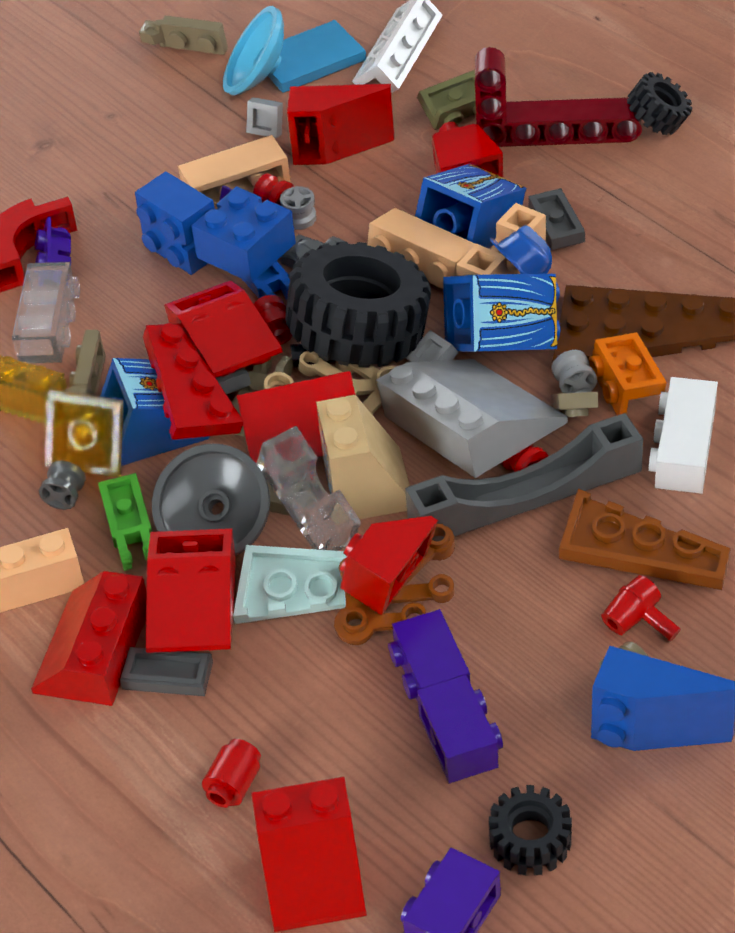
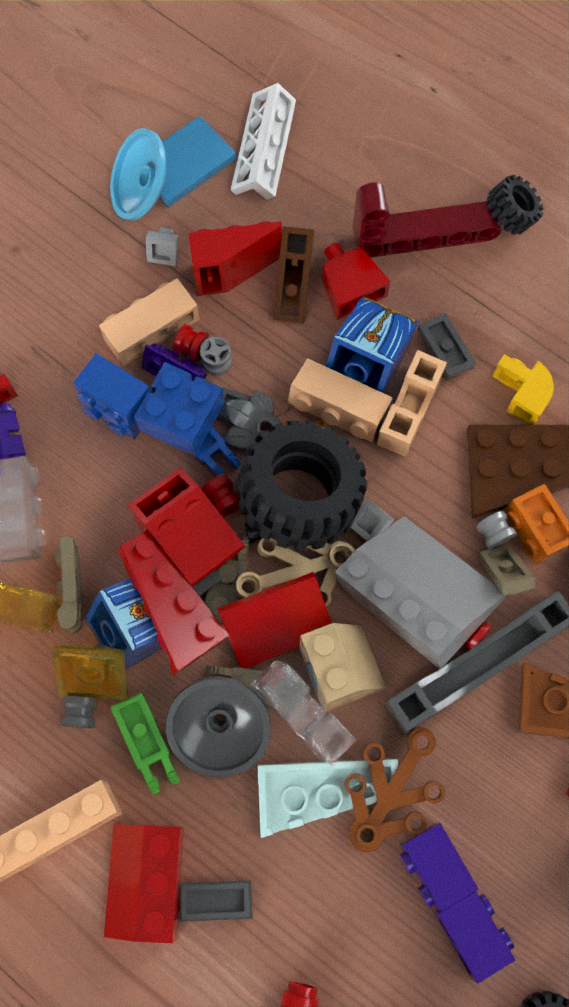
camera: 15 degrees left, 25 degrees up
dark tan hinge [139,16,228,55] -> none
red slope [146,528,237,653] -> none
red slope [340,516,438,616] -> none
olive bracket [417,70,476,130] -> none
blue slope [443,273,560,352] -> none
blue piece [490,225,552,274] -> none
none -> reddish brown slope [274,226,315,323]
none -> yellow brick [492,354,554,425]

